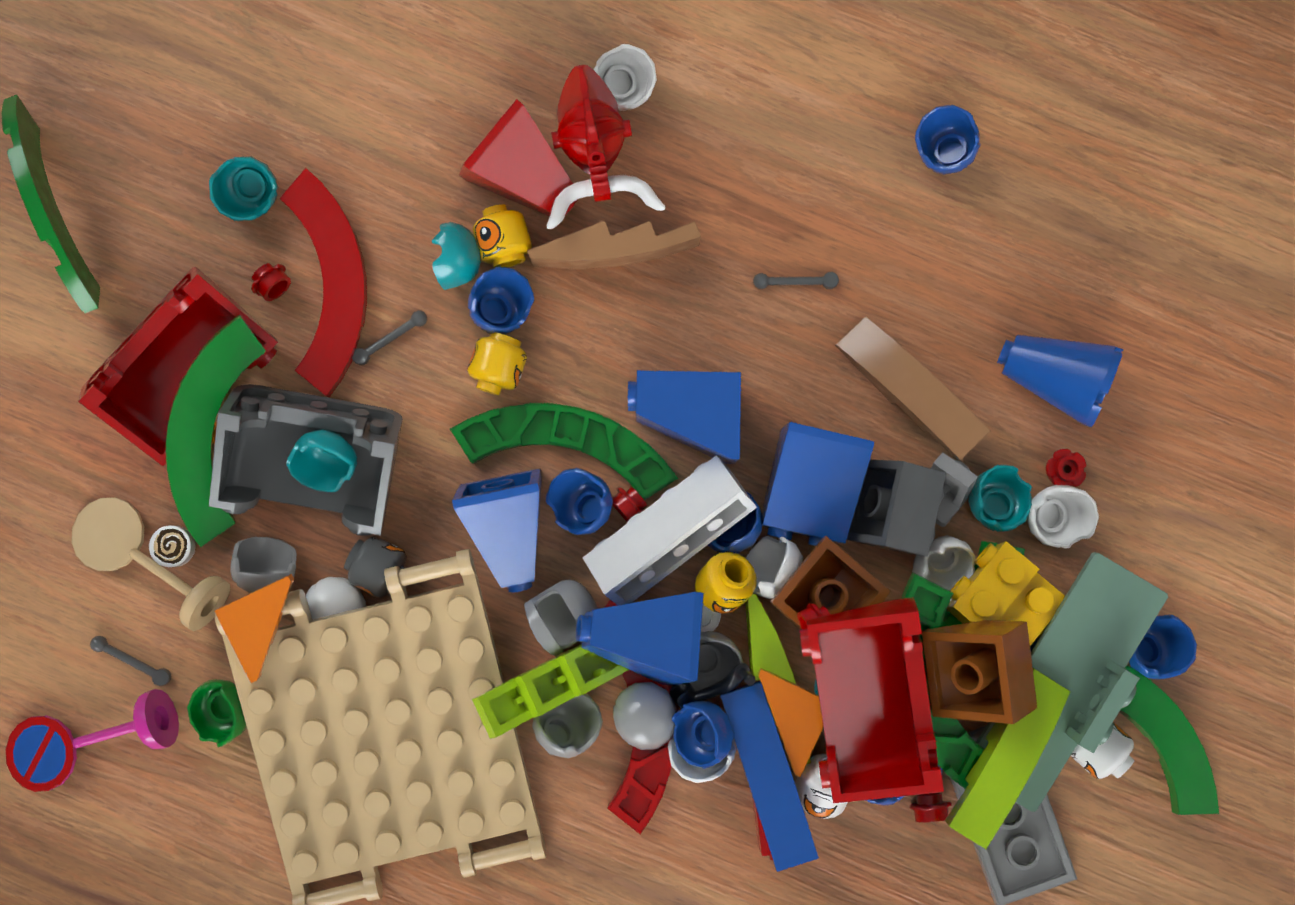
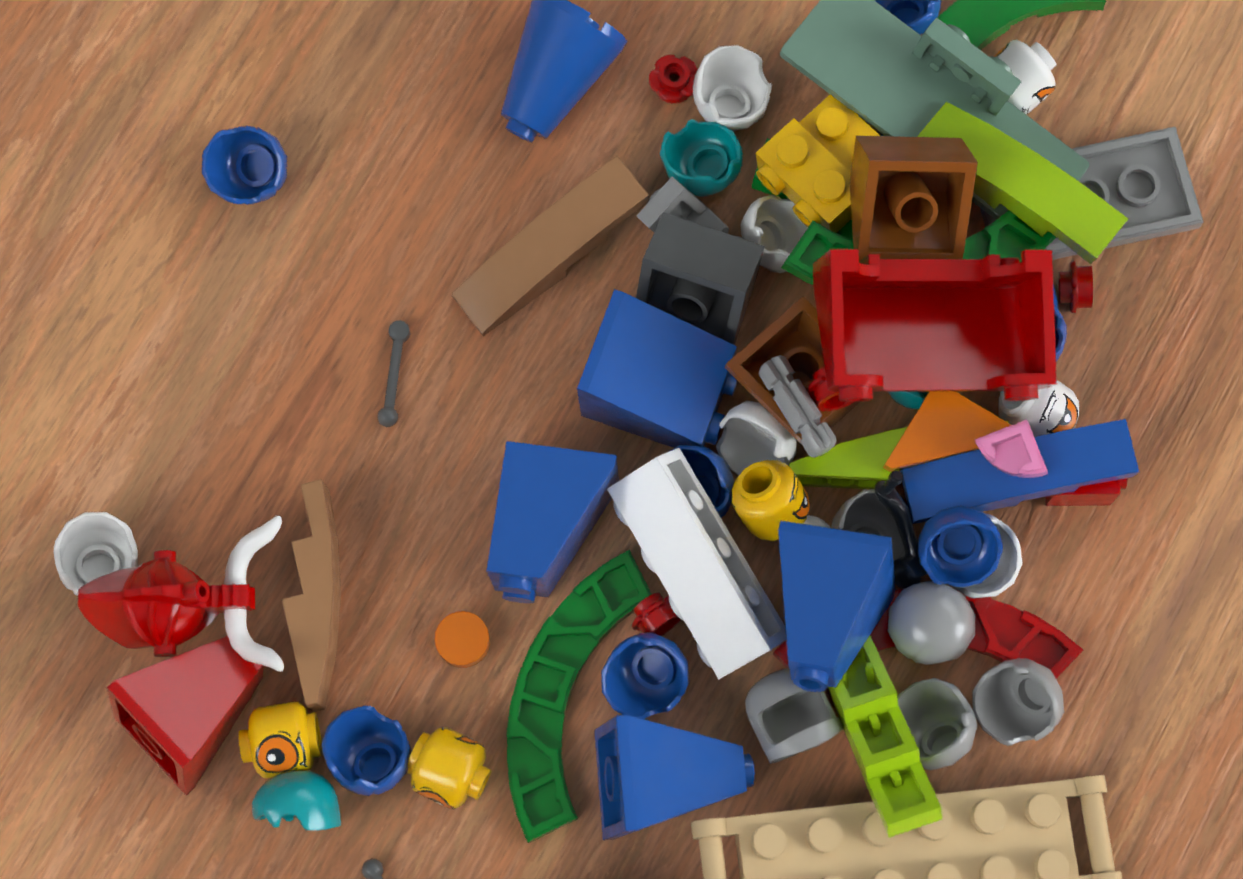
camera: 75 degrees left, 10 degrees down
none -> orange tile [434,611,490,668]
none -> light grey axle [759,355,836,458]
none -> light grey hair [972,658,1064,746]
none -> bright pink tile [975,420,1048,478]

